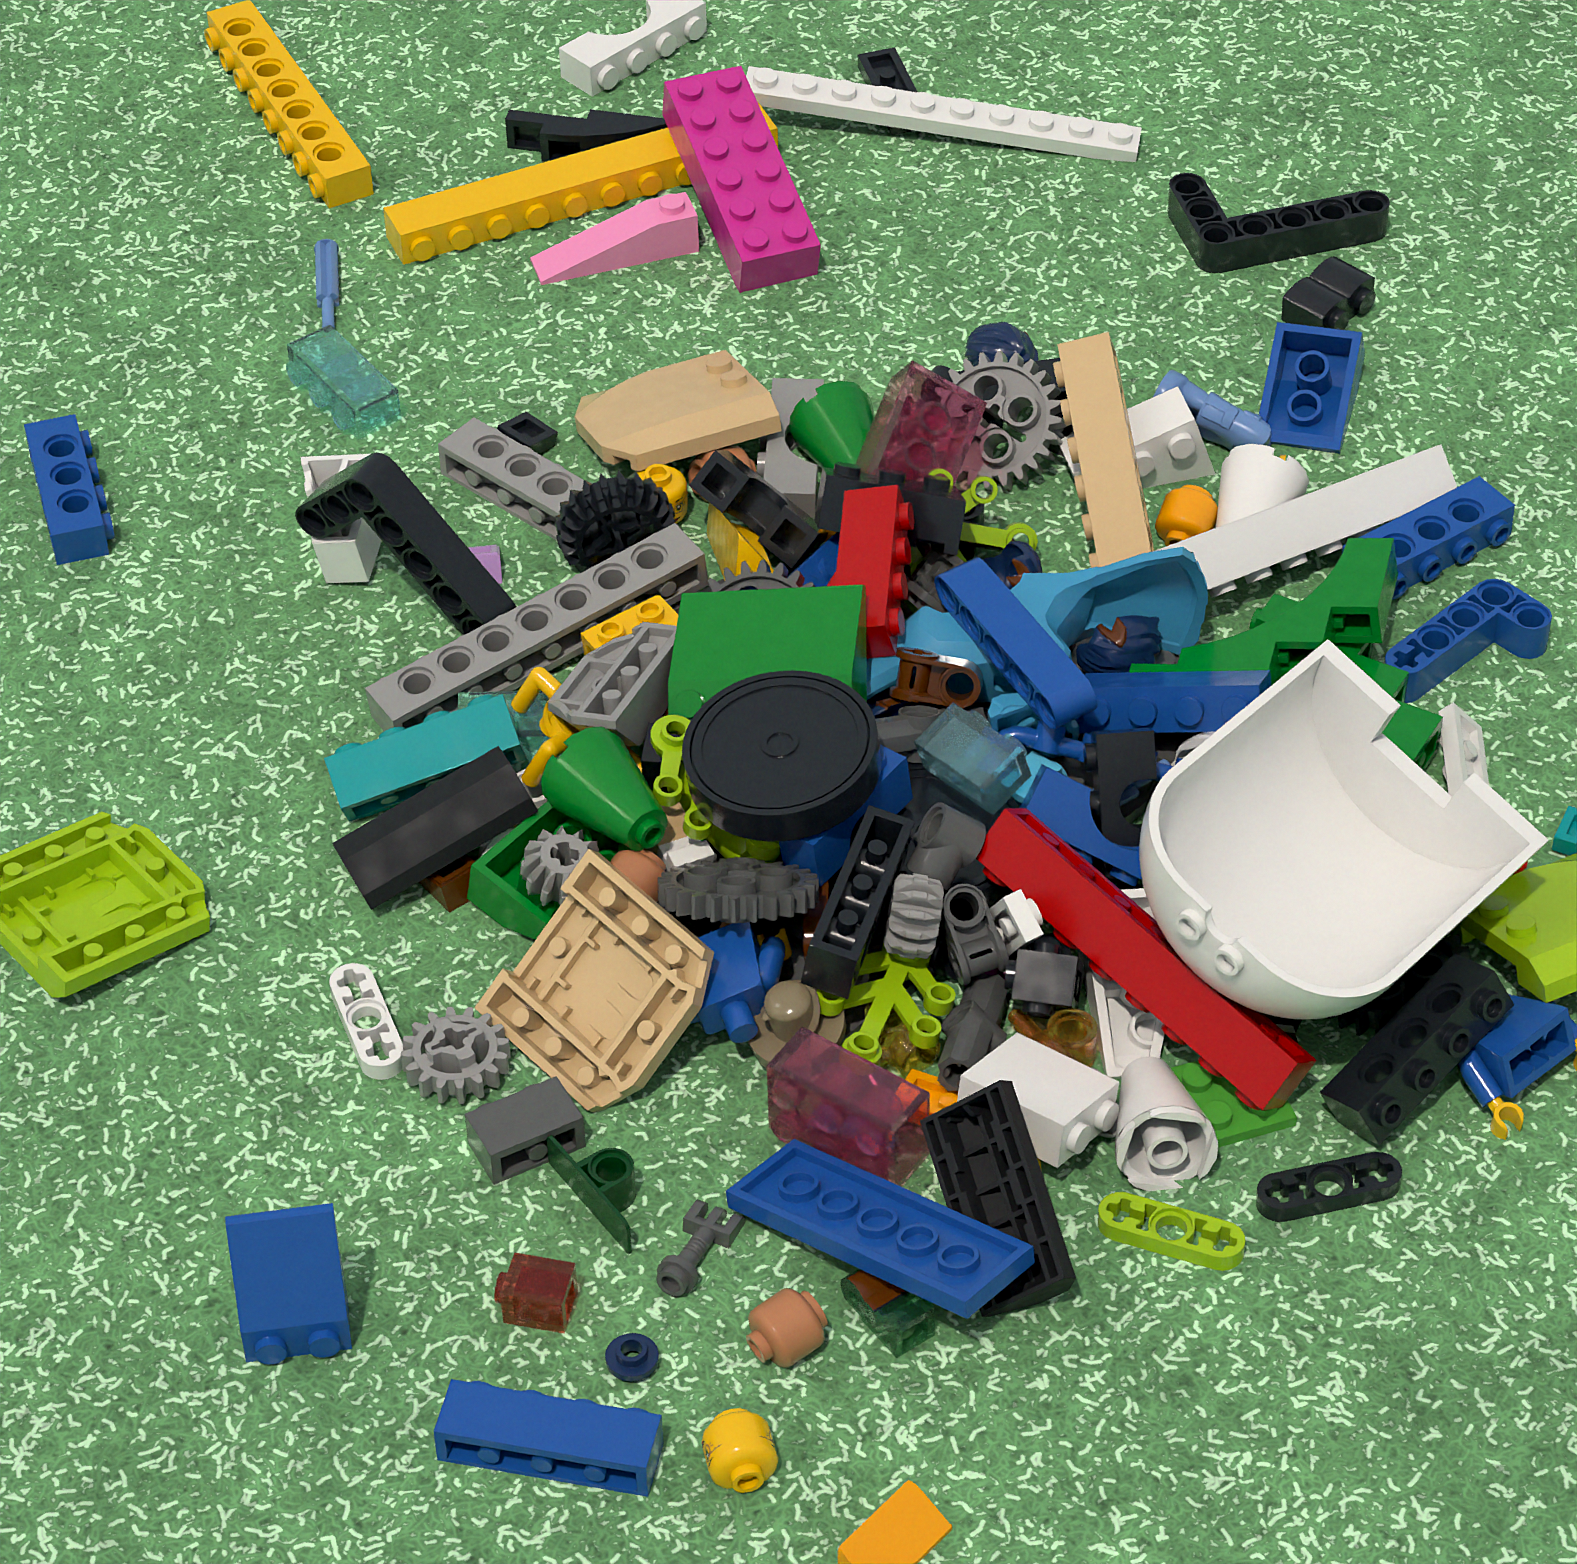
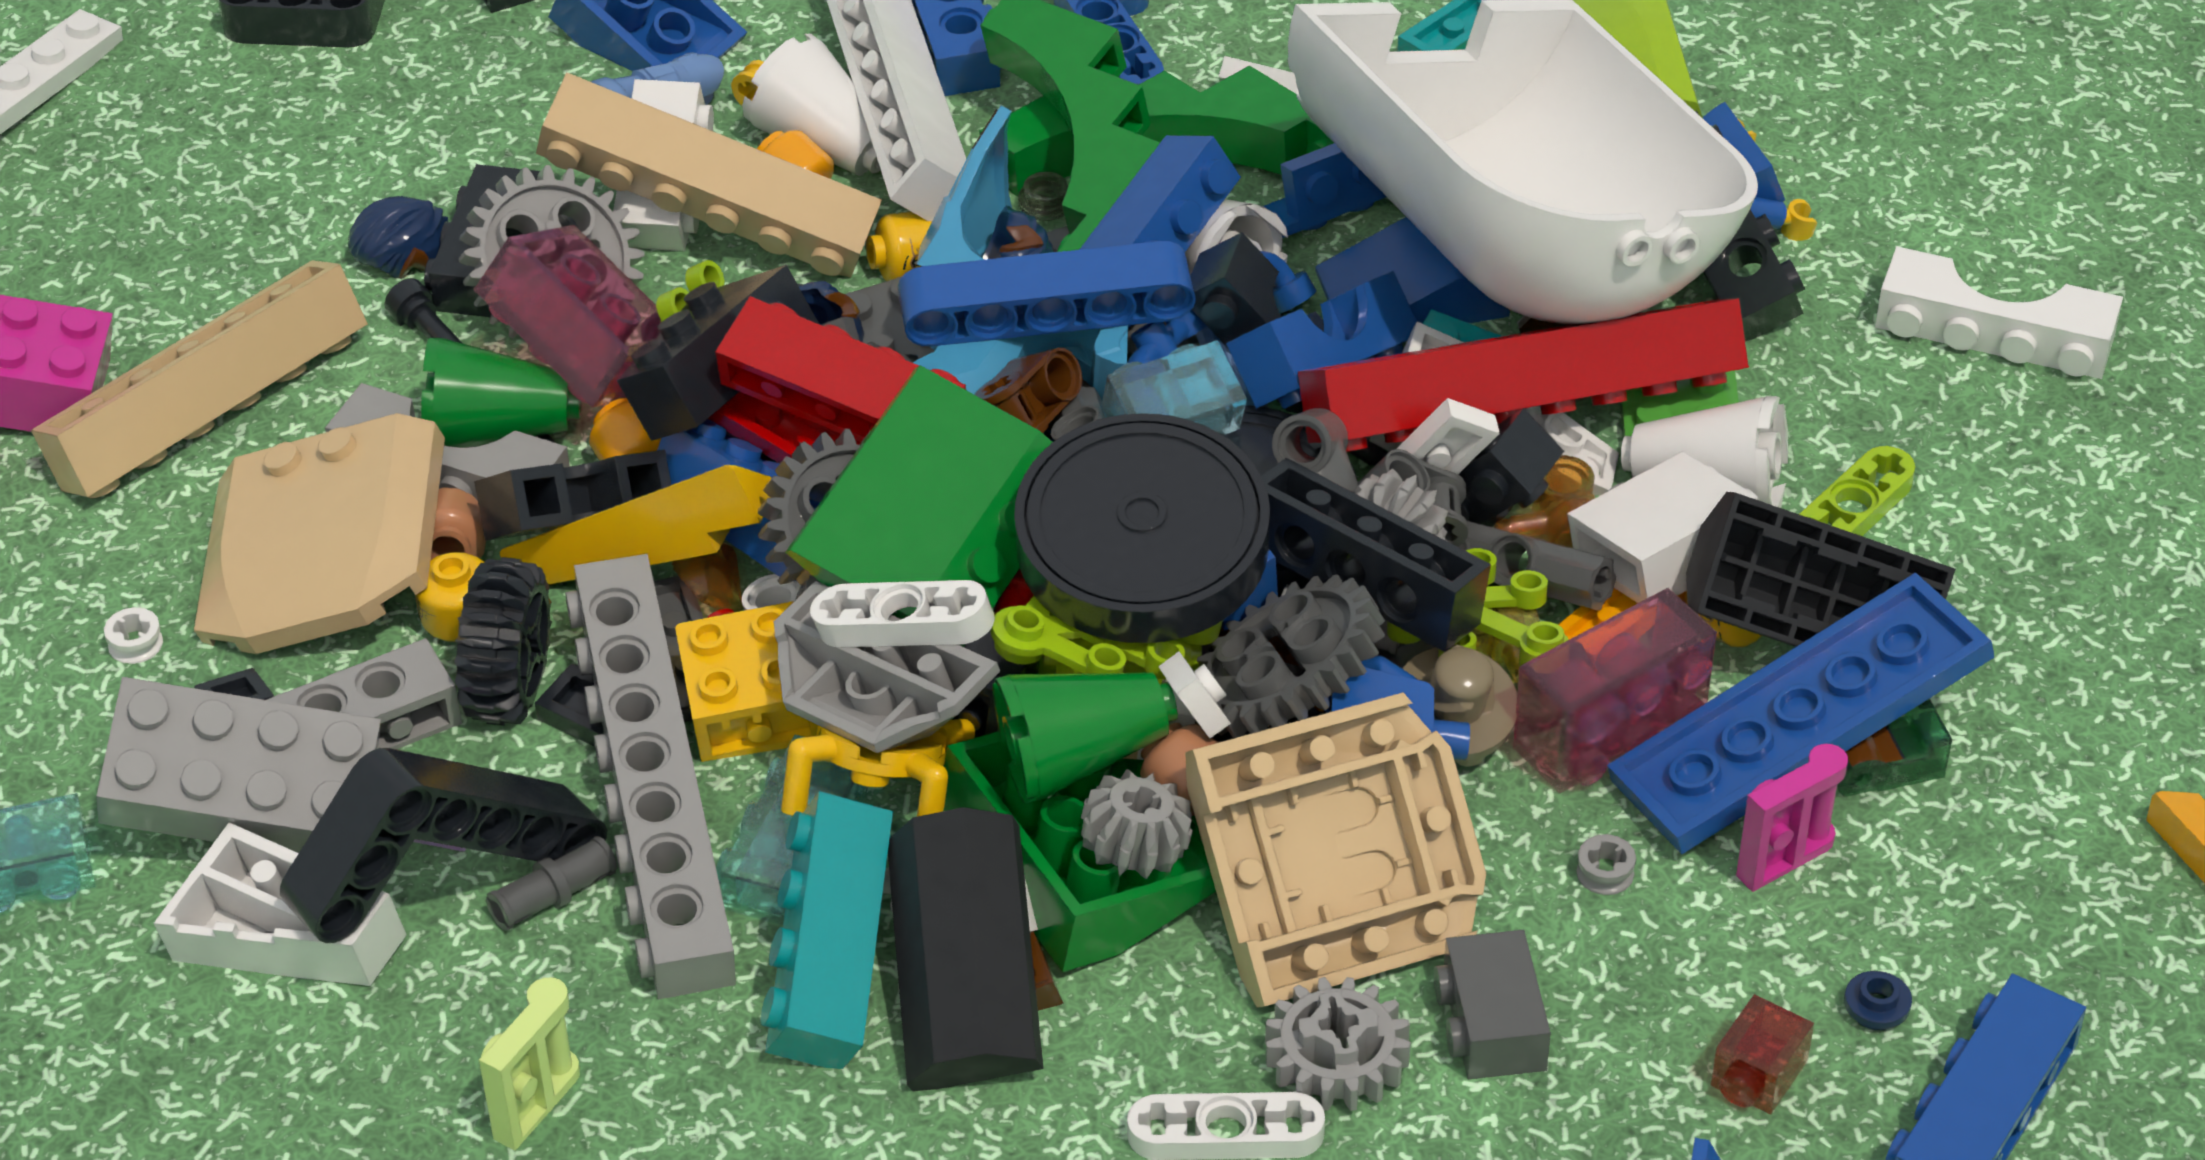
camera: 70 degrees left, 0 degrees up
dark green piece [547,1135,636,1255] -> none
dark grey hinge [656,1199,745,1297] -> none
yellow head [701,1408,778,1493] -> none
nougat head [746,1288,828,1368] -> none
black beam [1256,1152,1402,1222] -> none
none -> tan brick [31,260,368,498]
none -> light grey brick [96,677,381,853]
none -> white bush [104,607,163,664]
none -> yellowish green plate [479,977,580,1151]
none -> dark grey pin [486,836,617,931]
none -> white beam [810,580,995,647]
none -> white plate [1158,652,1231,738]
none -> light grey bush [1576,834,1636,895]
none -> dark pink plate [1736,744,1848,892]
none -> white arch [1875,246,2123,379]

